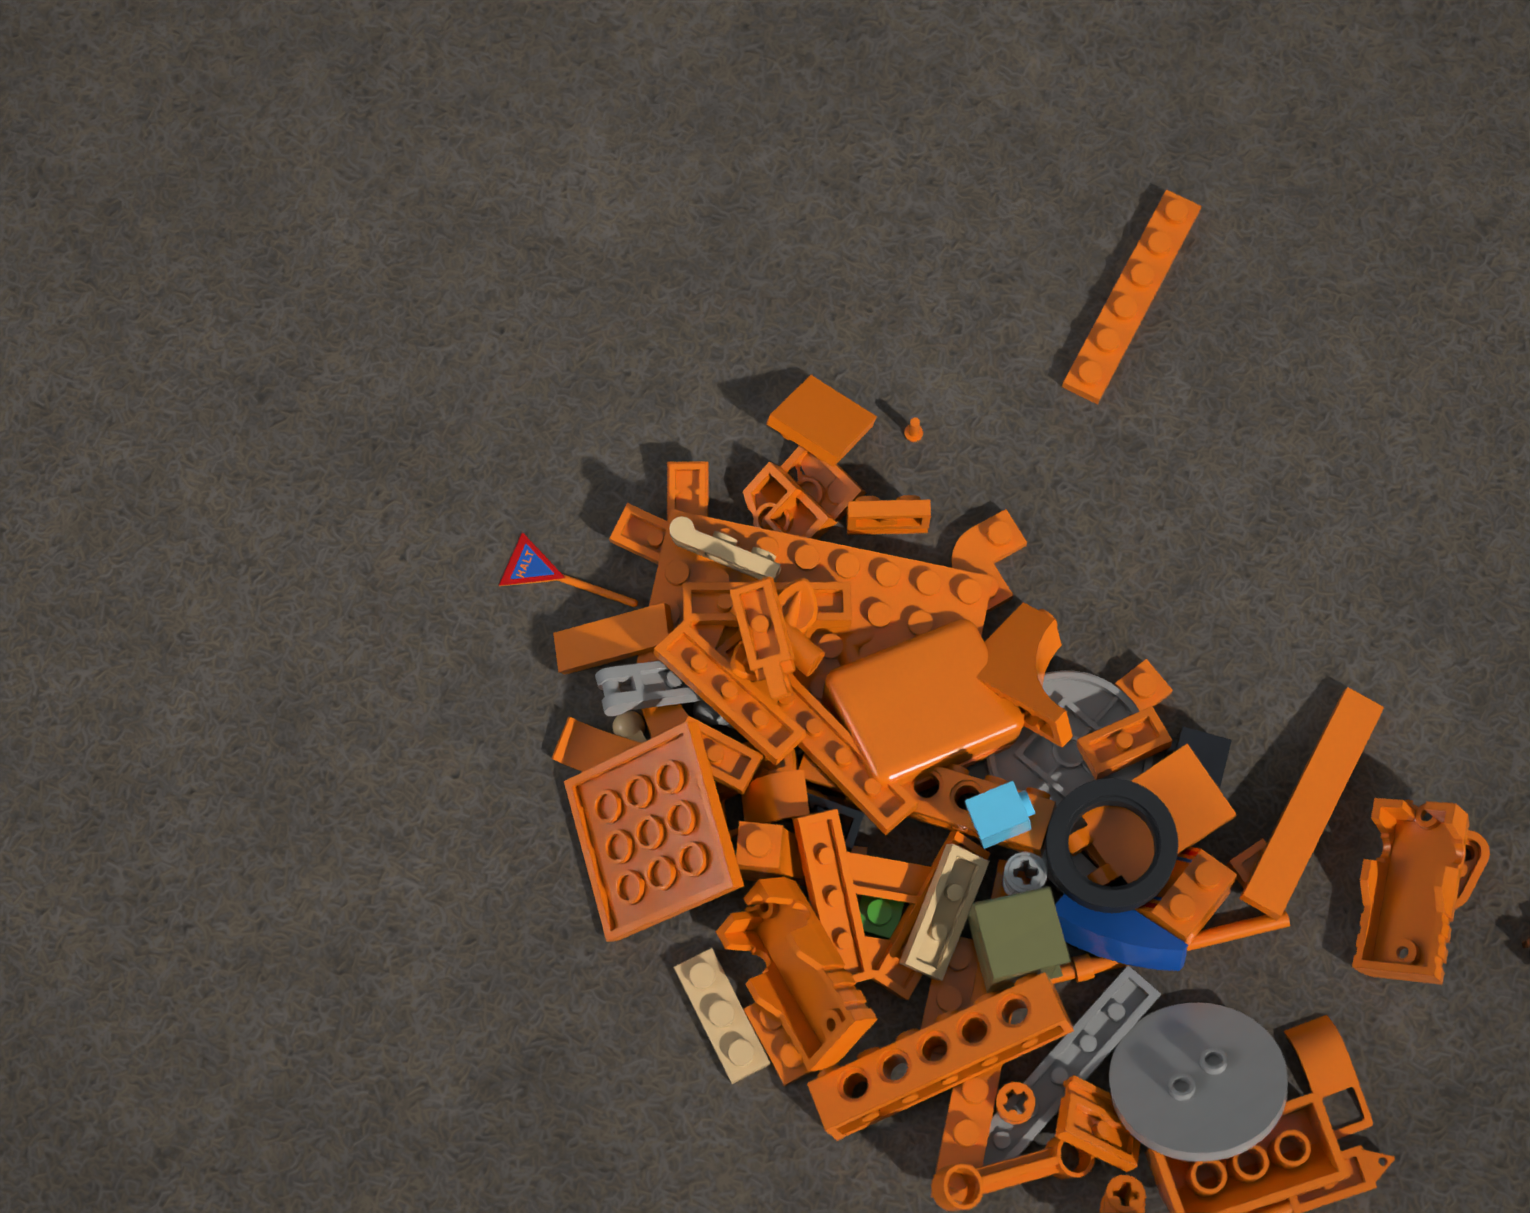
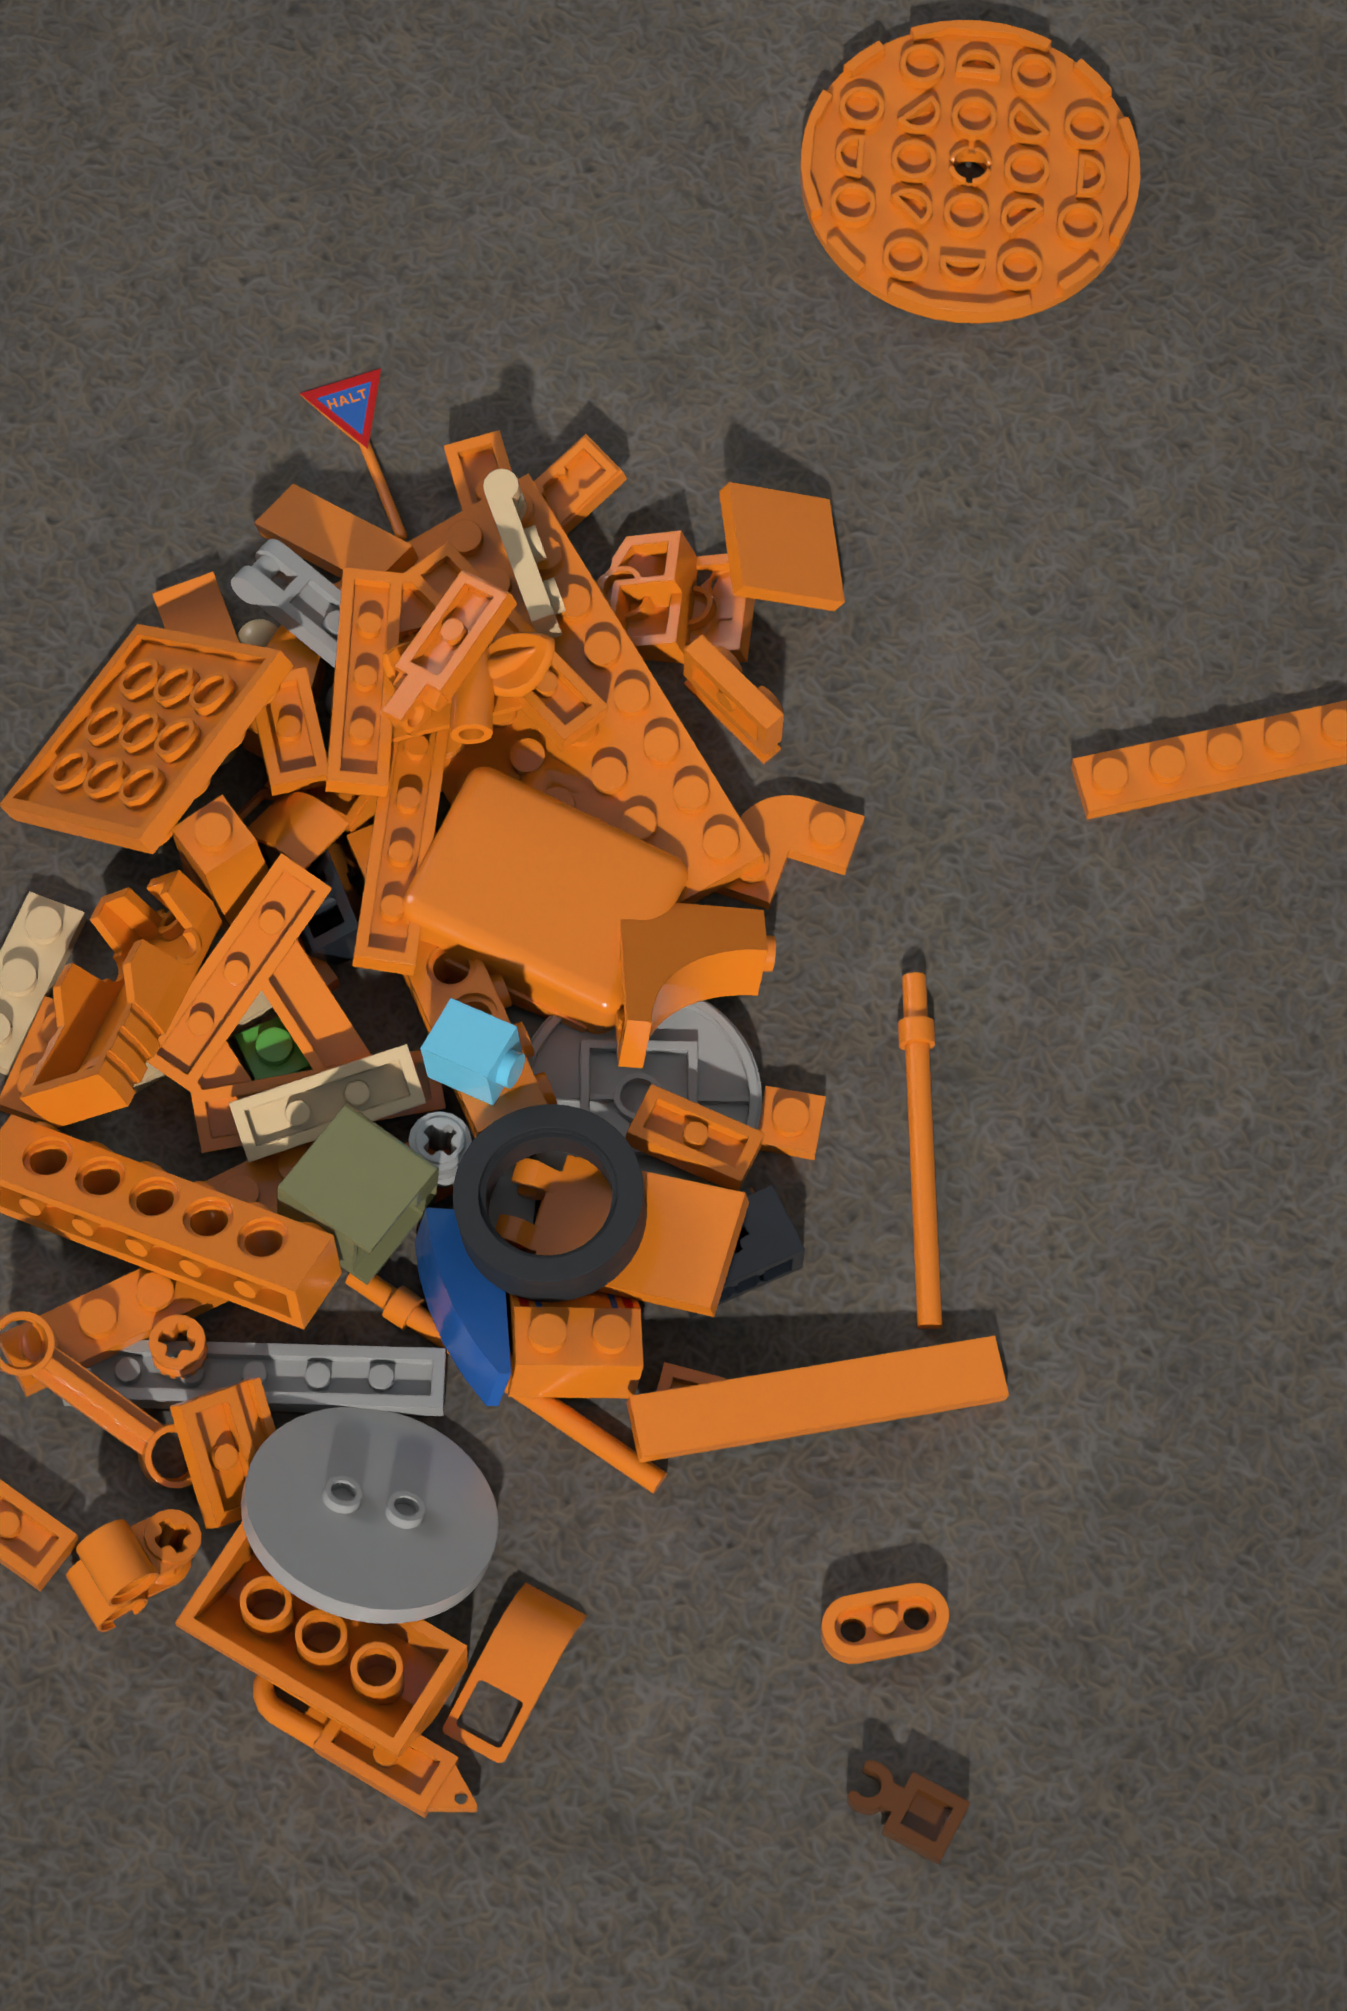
camera: 45 degrees right, 5 degrees down
orange piece [904,417,923,442] -> none
orange piece [1352,798,1469,985] -> none
none -> orange plate [800,20,1140,324]
none -> orange bar [898,972,942,1329]

